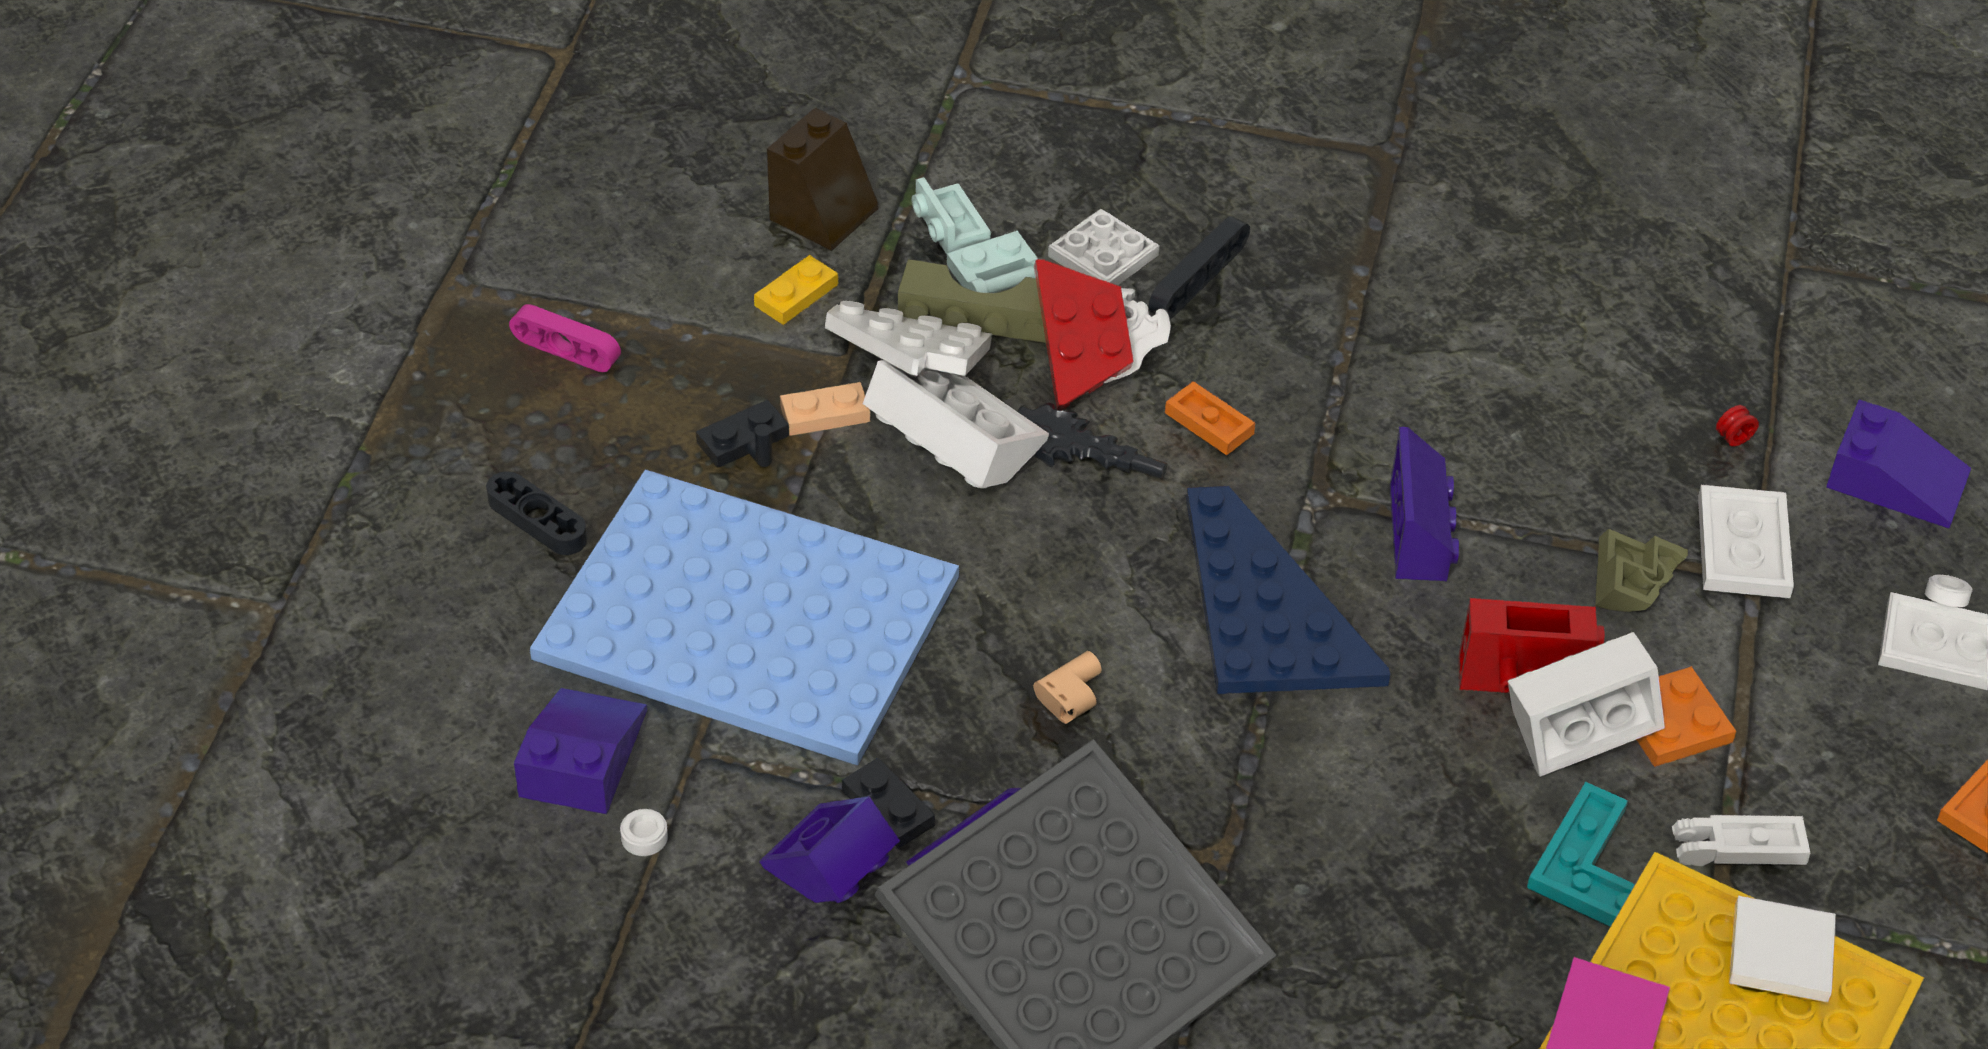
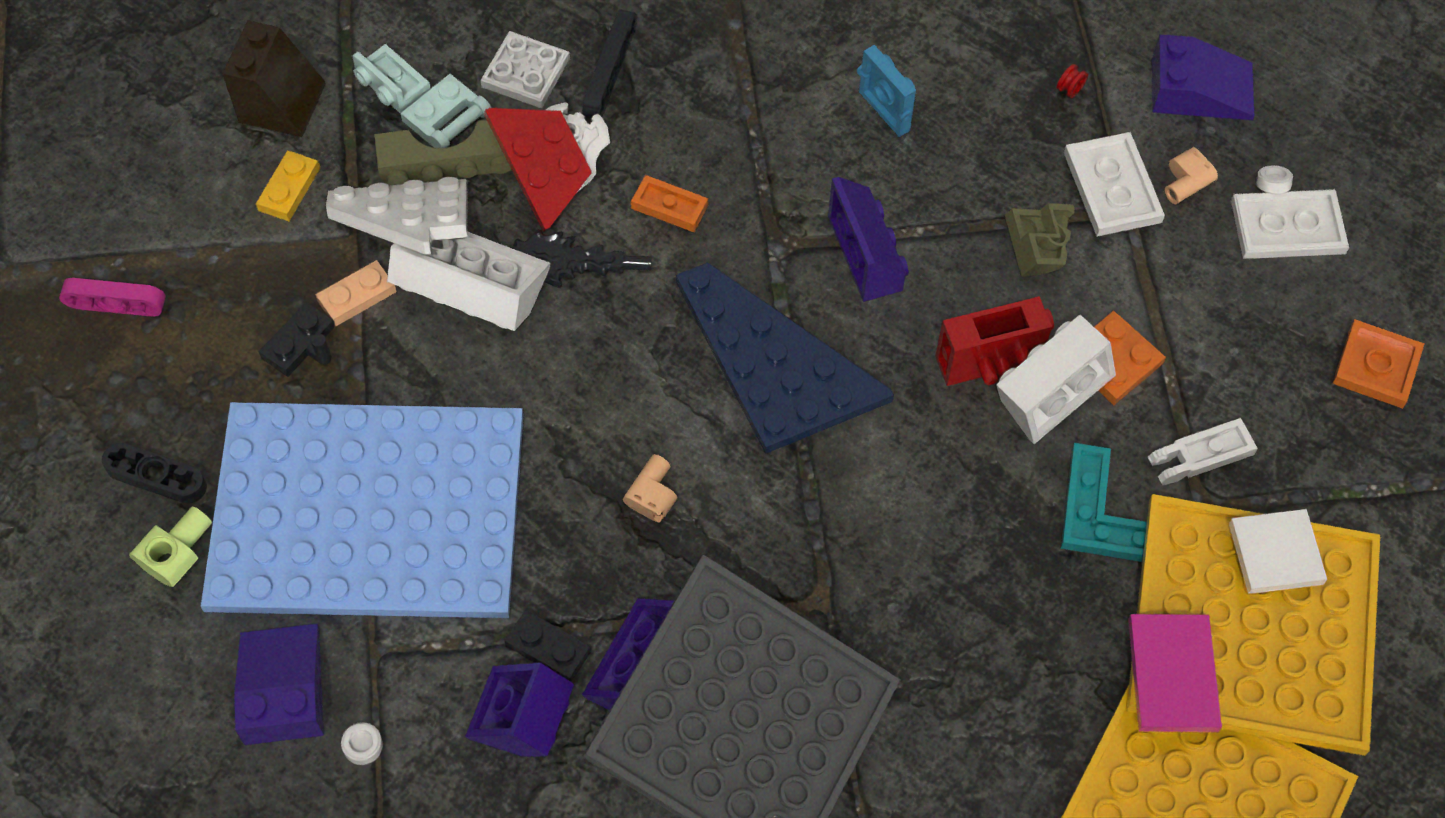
camera: 20 degrees left, 15 degrees up
none -> yellowish green piece [129,506,212,587]
none -> dark azure plate [857,45,916,137]
none -> light nougat piece [1165,147,1218,204]

